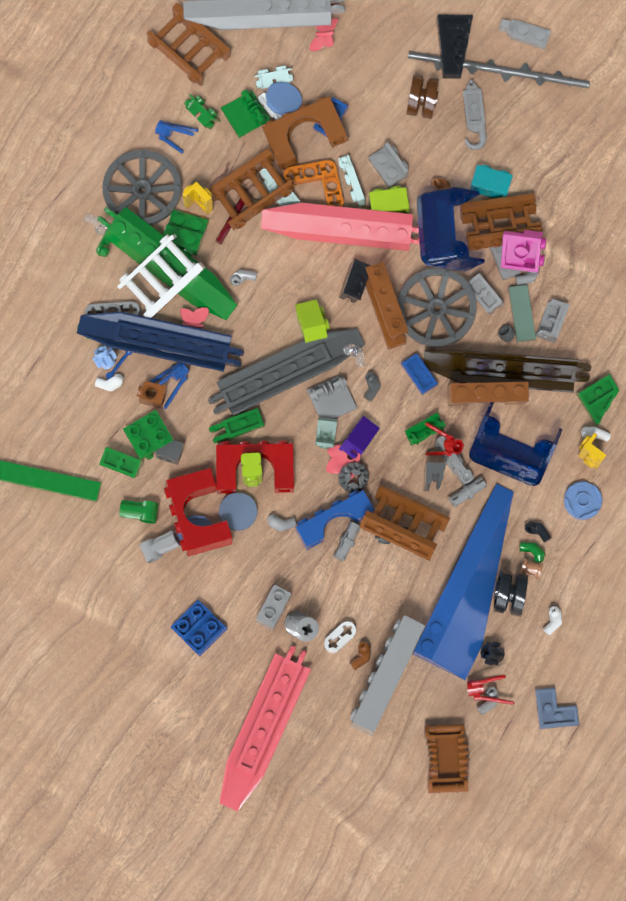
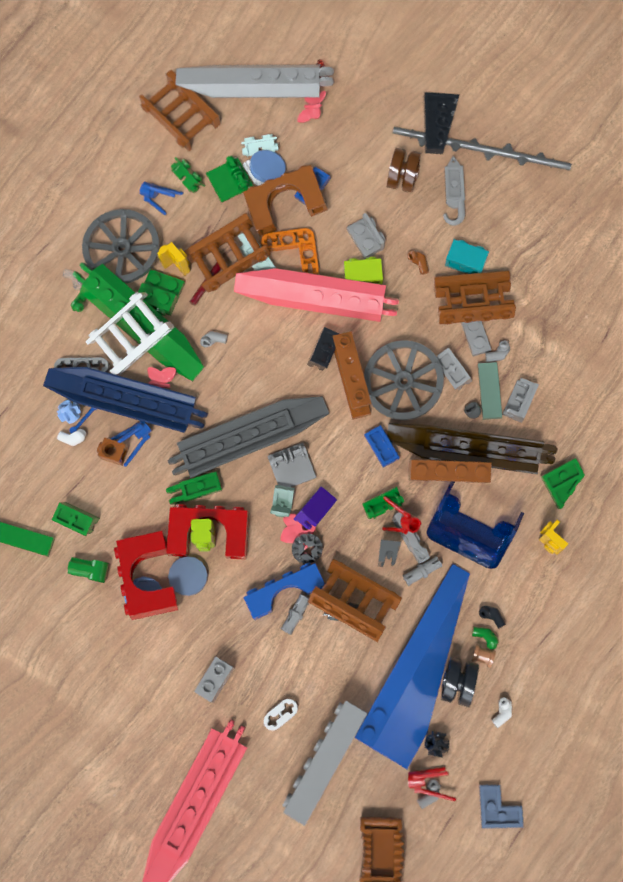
camera: 15 degrees right, 0 degrees up
green hinge [123,410,174,460] -> none
light grey piece [139,531,180,563] -> none
dark grey brick [155,440,184,465] -> none
blue slope [171,600,227,657] -> none
light grey arm [267,514,296,532] -> none
light grey piece [284,612,319,642] -> none
lime brick [295,299,329,343] -> none
light aqua hinge [338,155,366,207] -> none
clear arm [343,343,366,367] -> none
dark orange arm [350,642,371,670] -> none
dark grey arm [364,372,381,402] -> none
clear blue windscreen [417,187,485,271] -> none
light grey hinge [499,19,551,49] -> none
plate [501,230,546,273] -> none
medium blue tile [563,481,603,520] -> none
white arm [581,426,611,442] -> none

